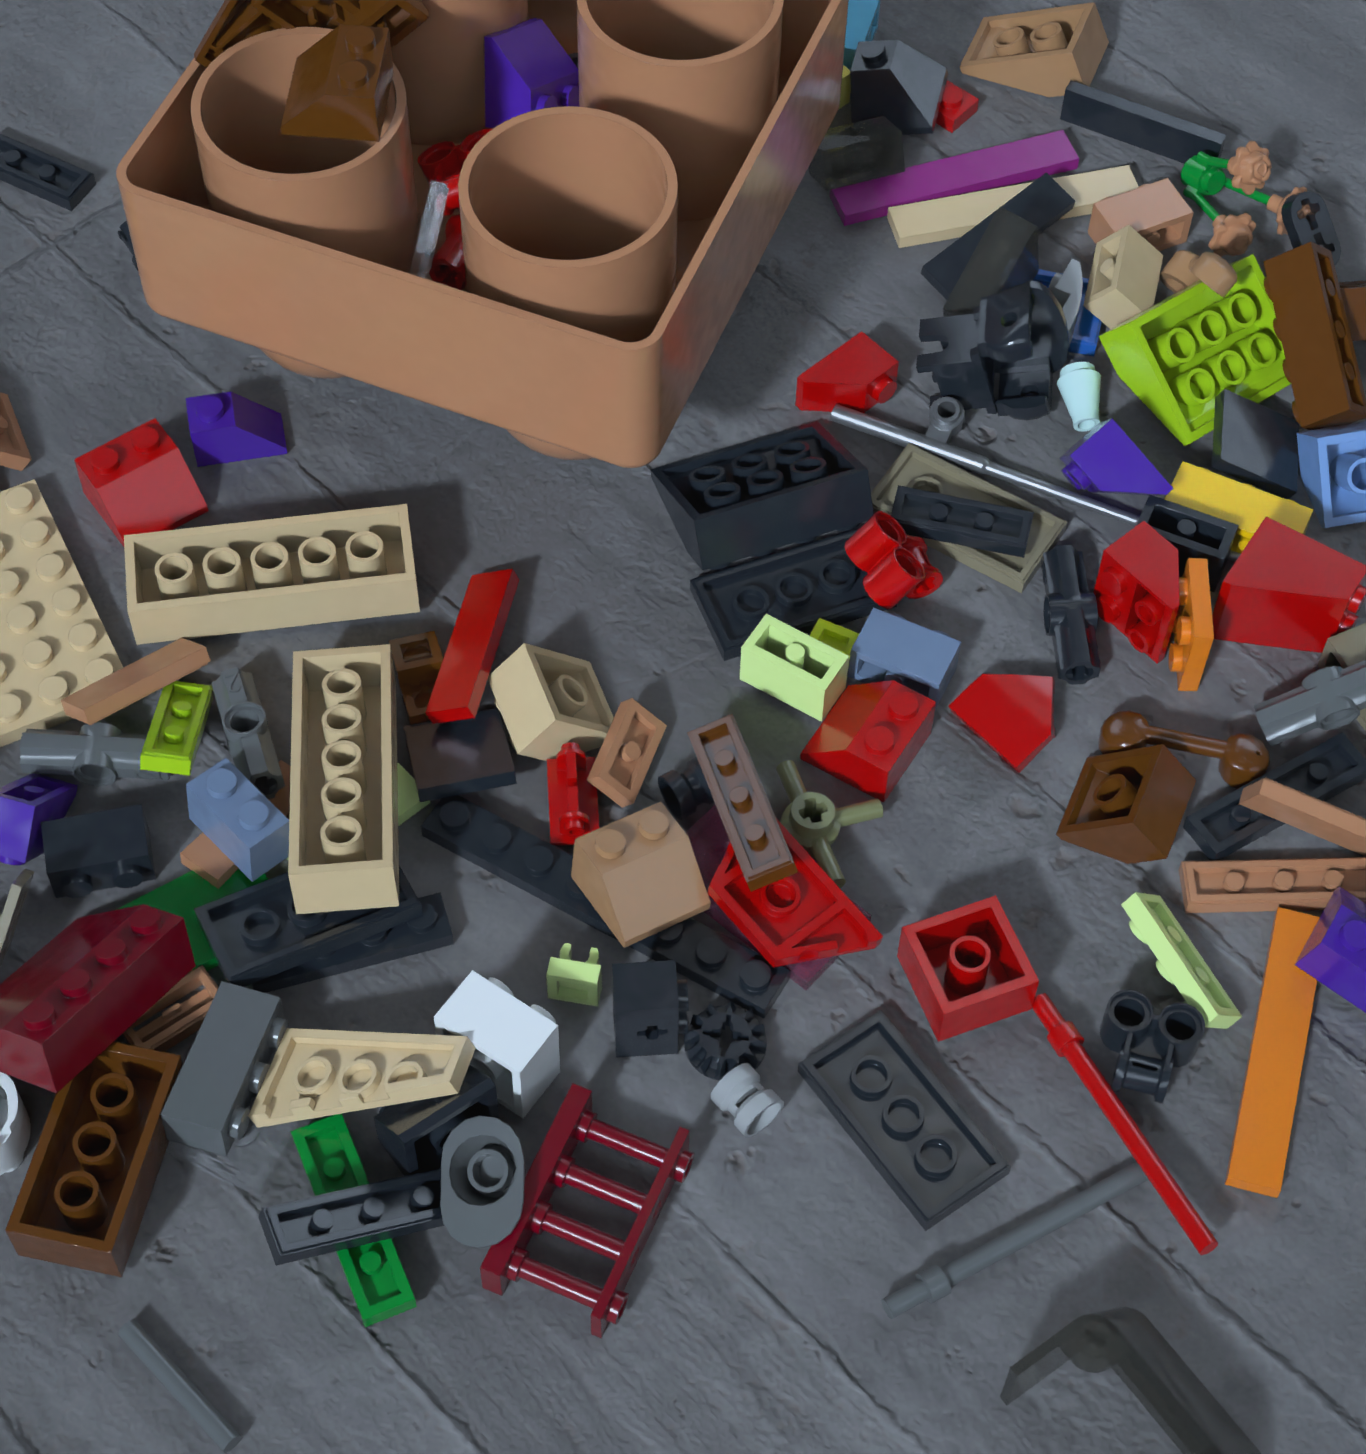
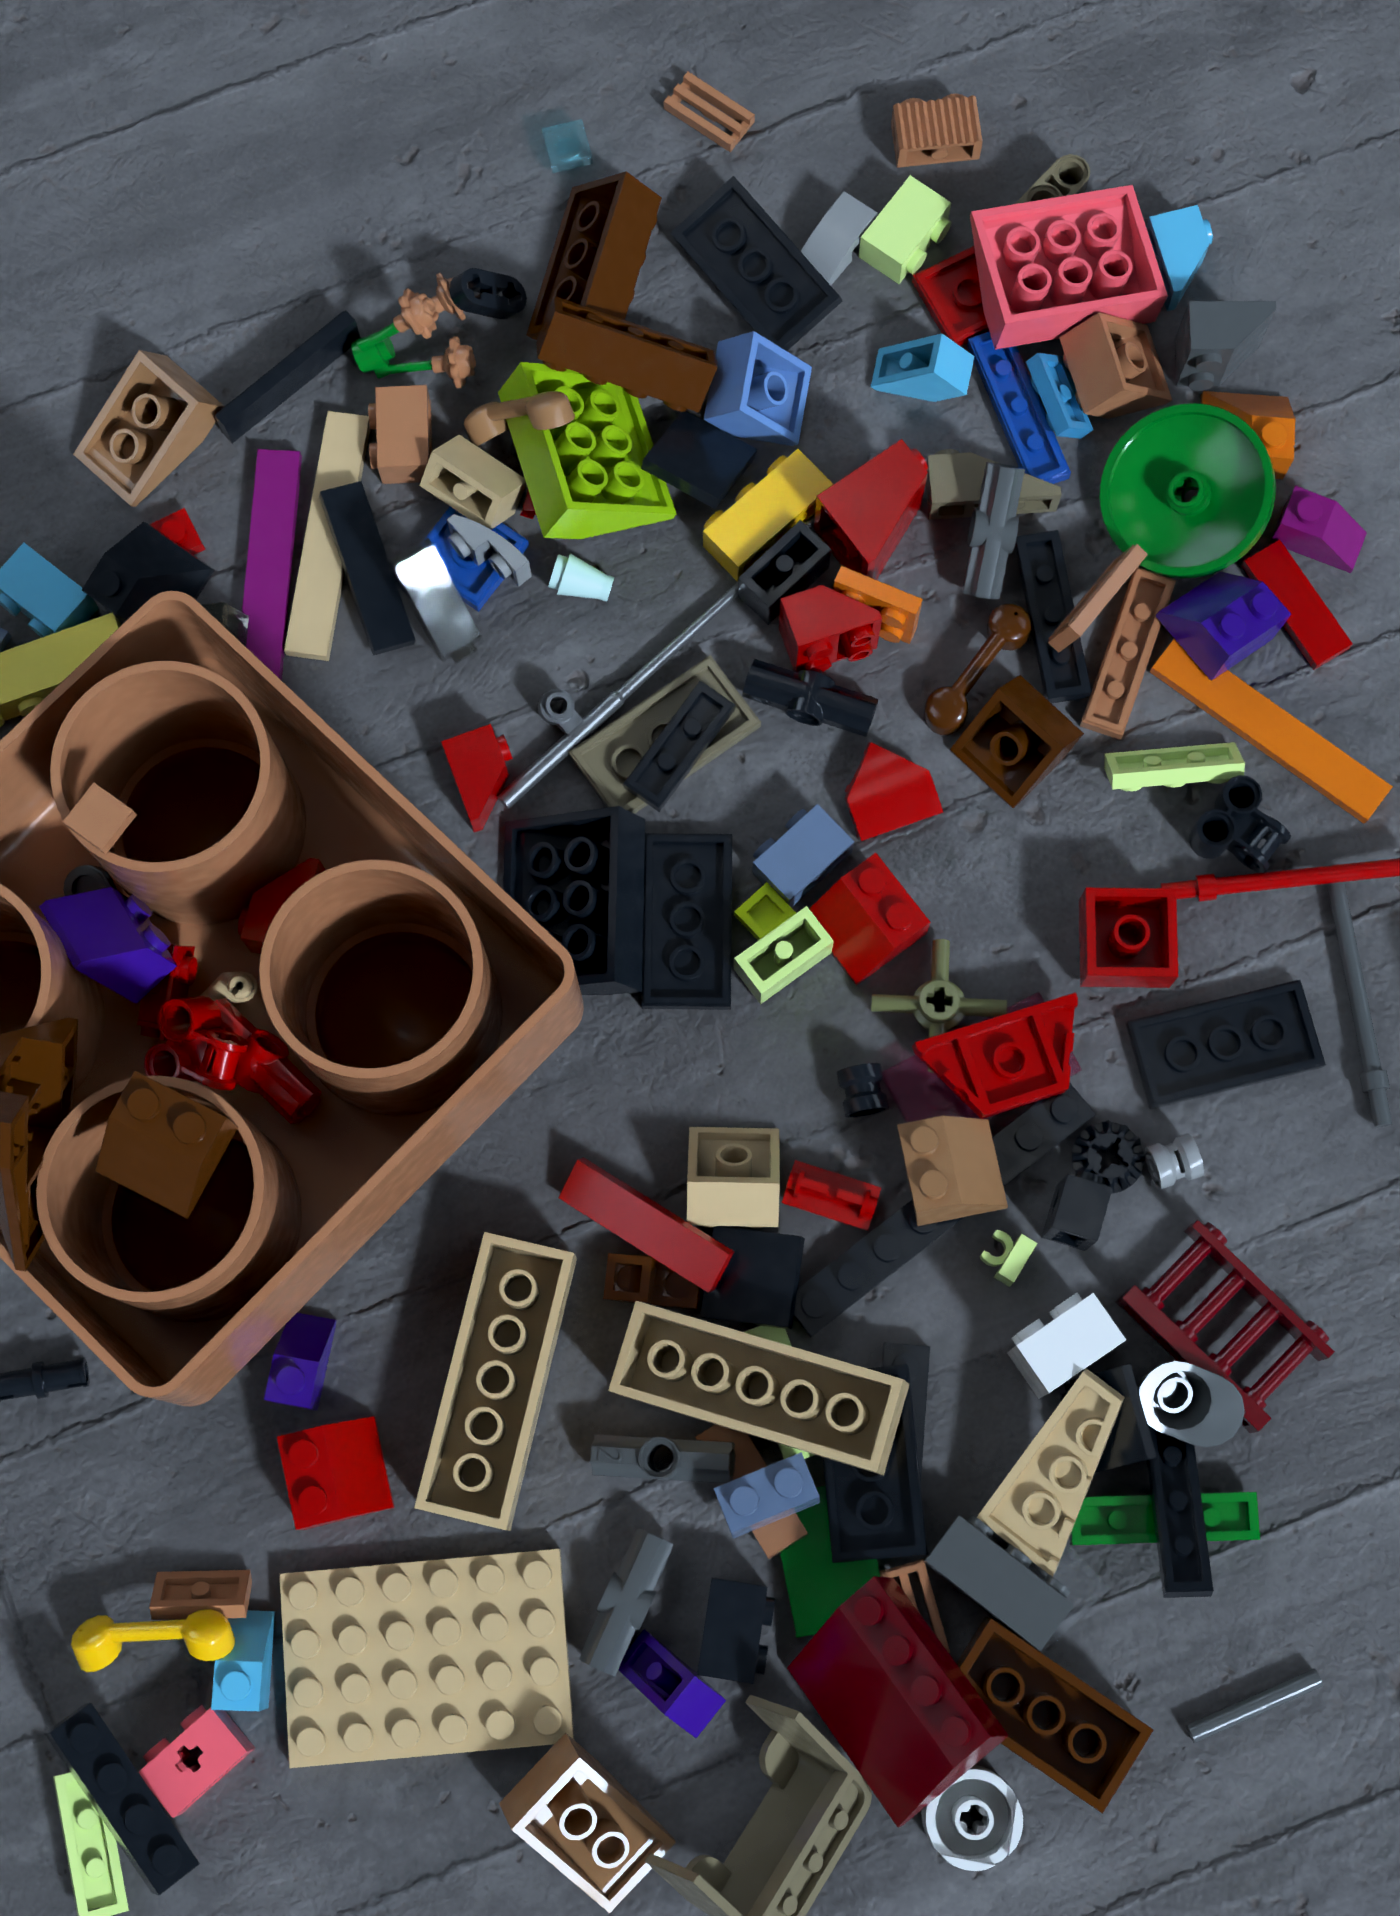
camera: 65 degrees left, 20 degrees up
nougat tile [61,638,211,725] -> none
lime tile [140,681,213,776] -> none
clear tile [407,180,449,279] -> none
nougat plate [587,698,667,807] -> none
tile [687,713,798,891] -> none
red piece [844,511,943,609] -> none
black piece [916,280,1069,421] -> none
dark purple slope [1060,418,1174,496] -> none

